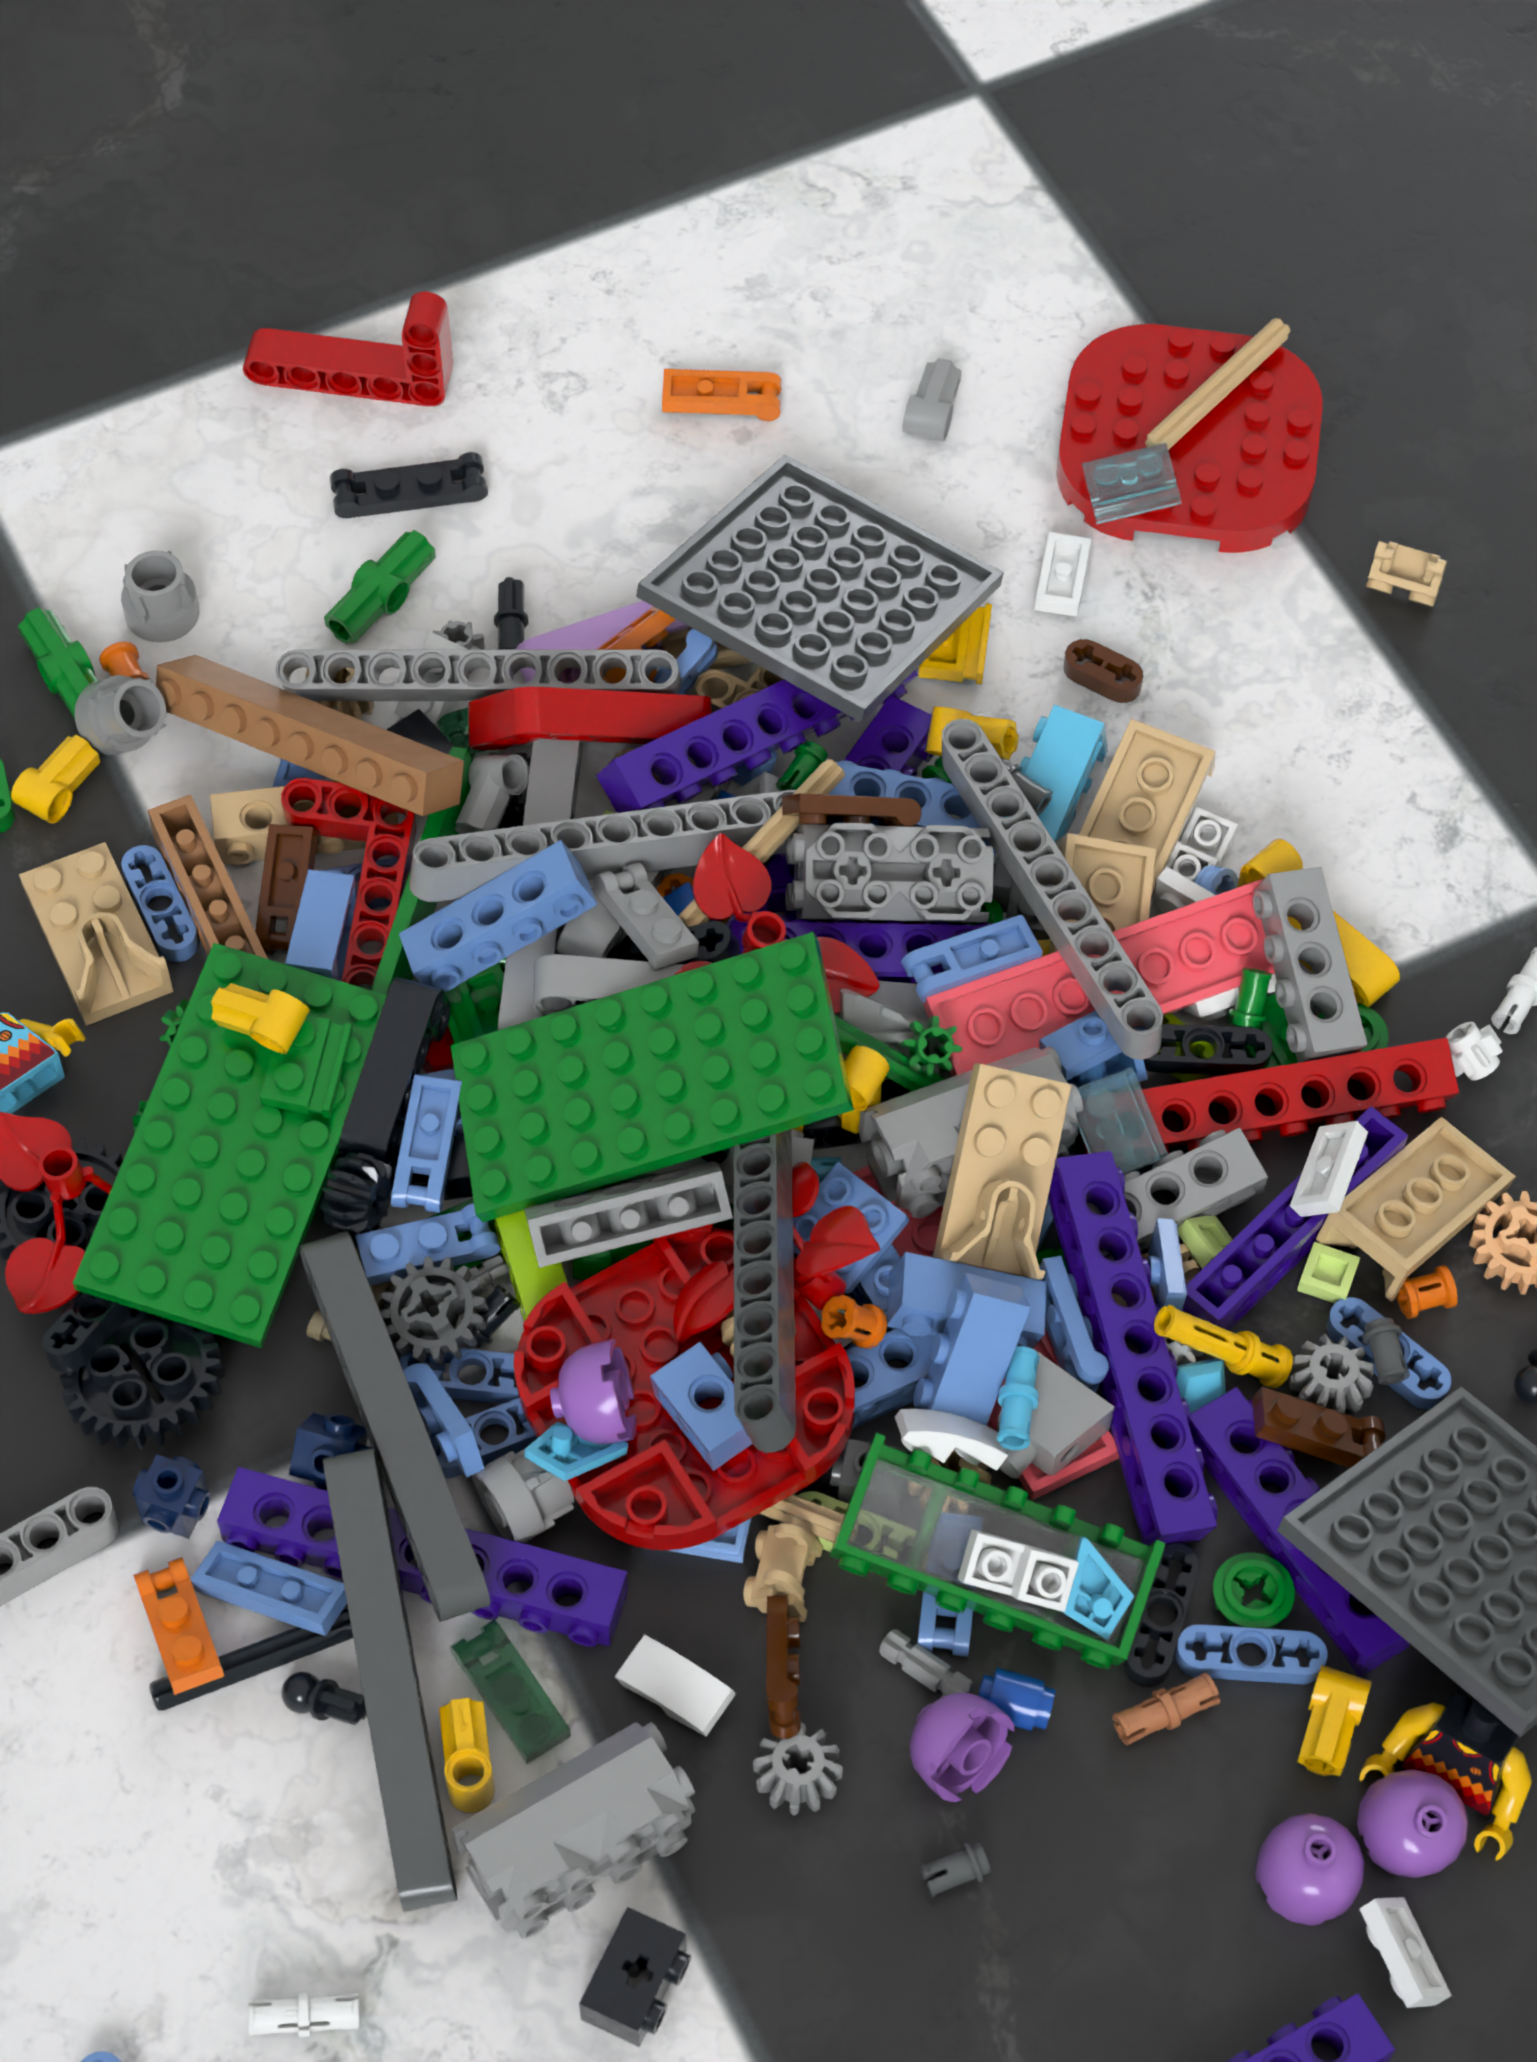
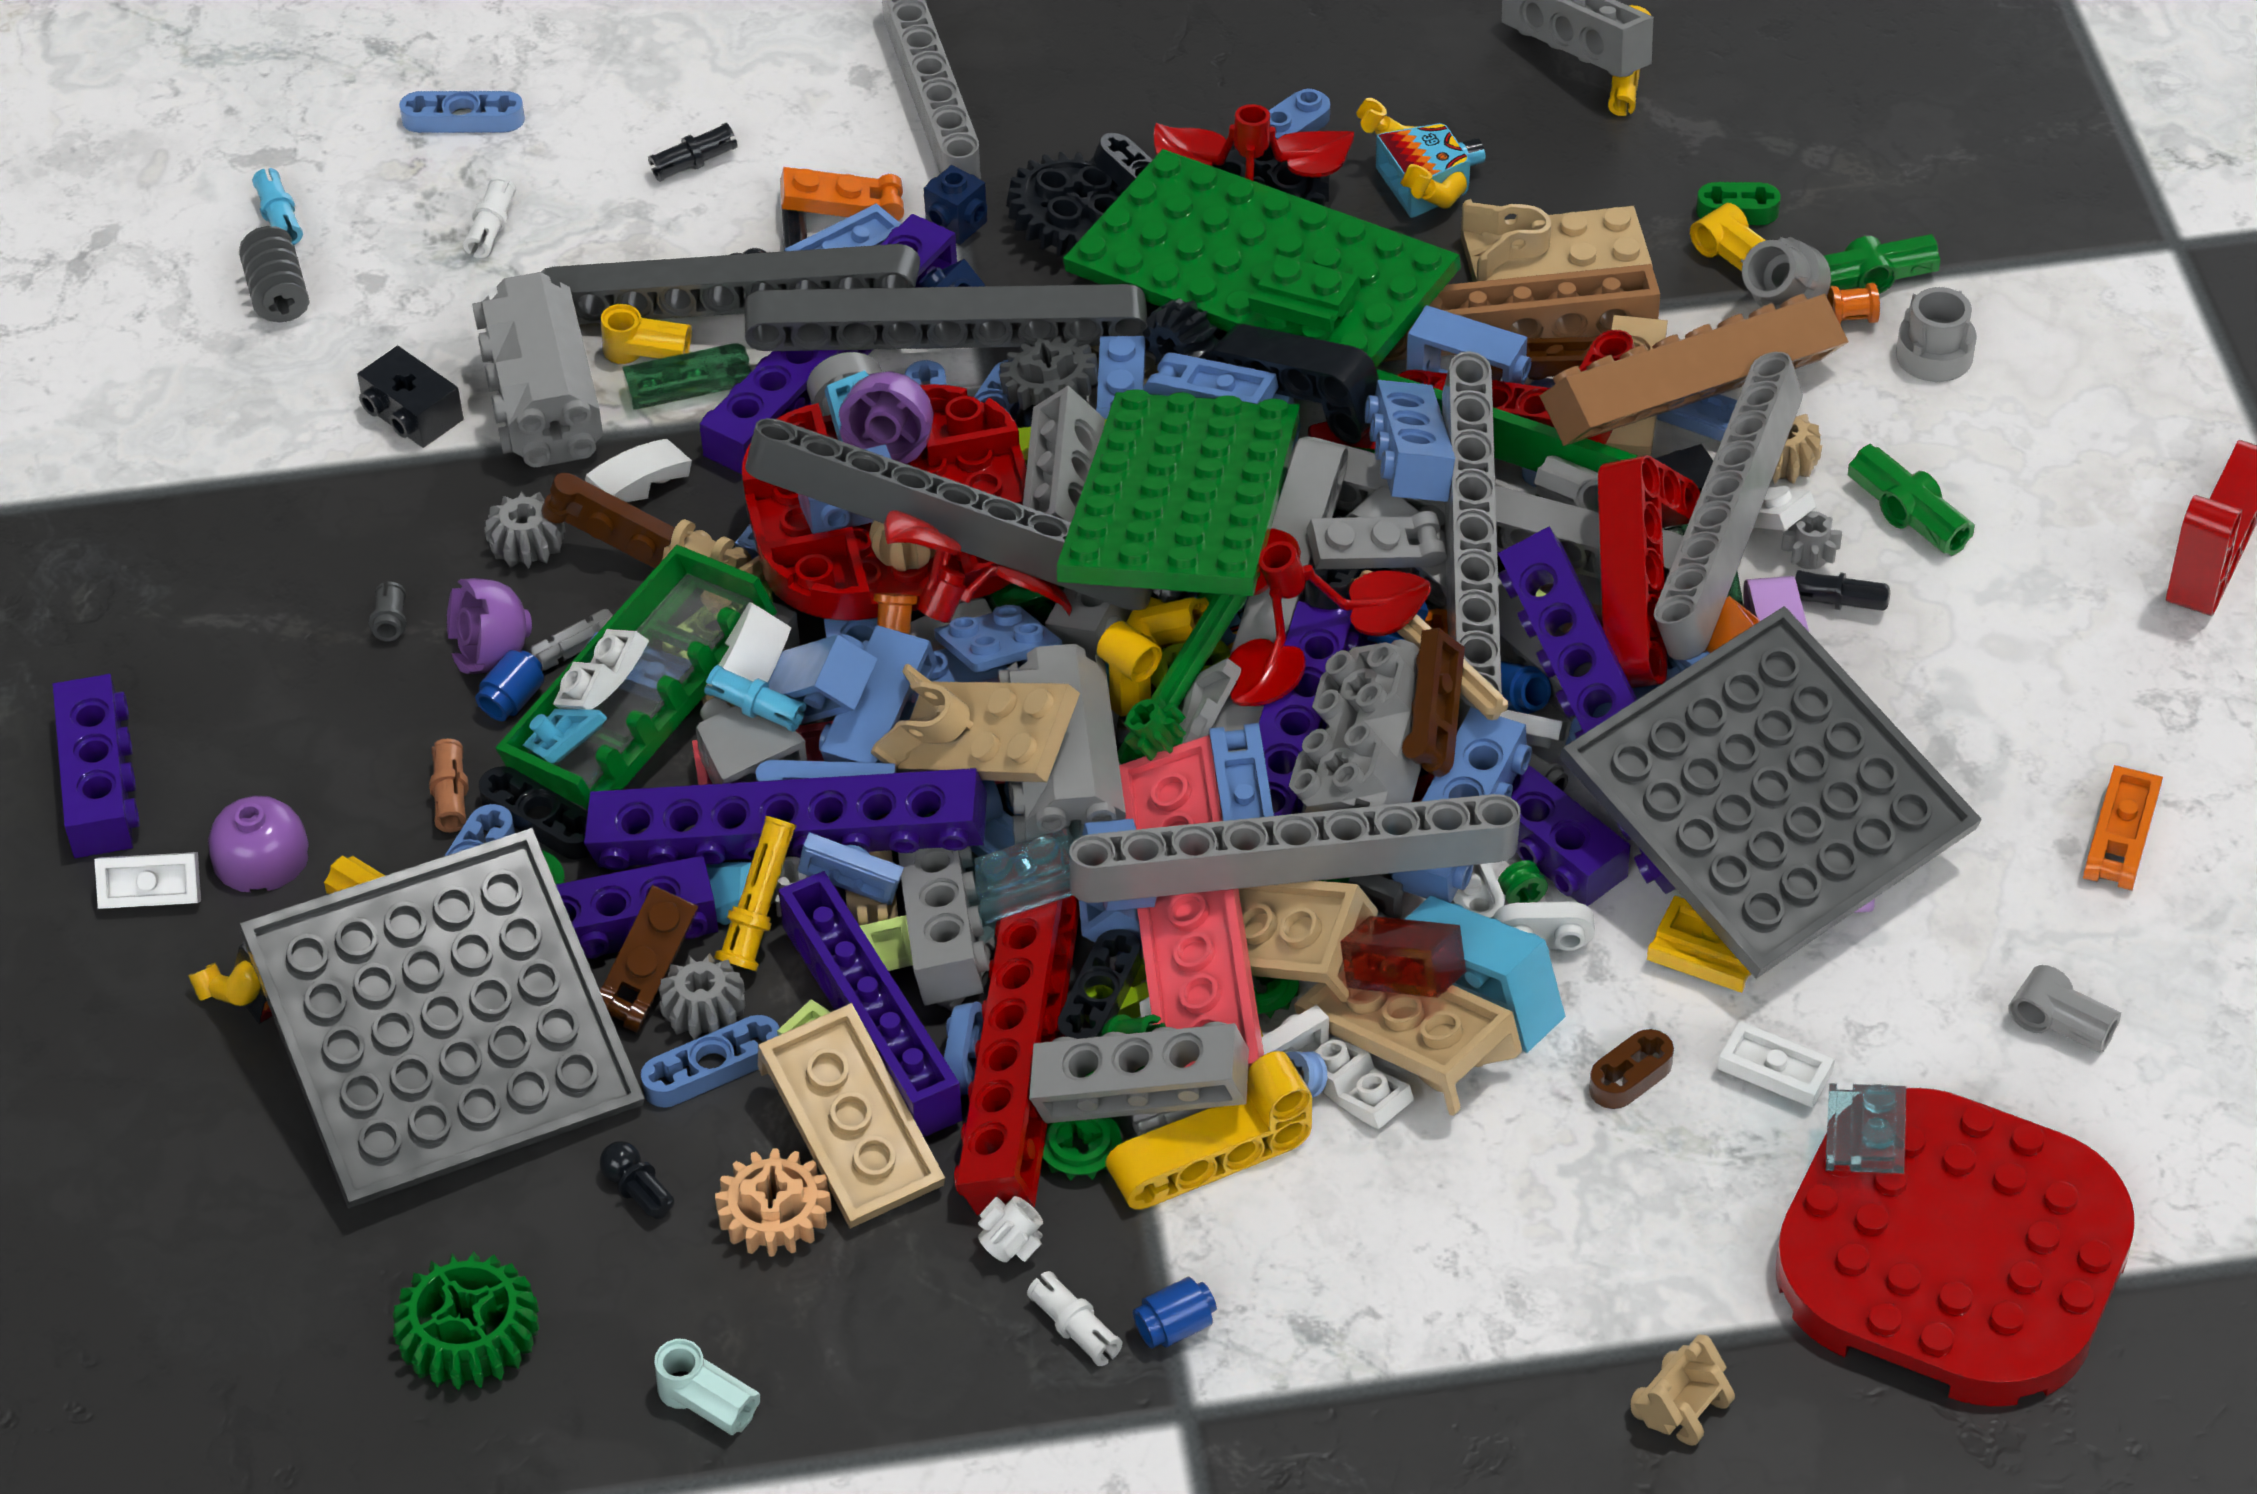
camera: 110 degrees right, 10 degrees down
yellow piece [211,983,310,1054] -> none
black plate [330,452,488,518] -> none
medium blue plate [403,1363,485,1478] -> none
green pin [776,741,828,791] -> none
yellow piece [925,706,1019,760] -> none
dark grey pin [1005,763,1053,816] -> none
tan axle [1145,318,1290,456] -> none
white plate [1290,1121,1368,1217] -> none
medium lavender cylinder [1357,1769,1469,1878] -> none
dark grey pin [1362,1318,1410,1385] -> none
orange bush [1396,1265,1458,1319] -> none
none -> black pin [648,123,738,182]
none -> medium blue plate [943,1002,983,1096]
none -> blue brick [1133,1276,1217,1349]
none -> clear red brick [1340,916,1466,998]

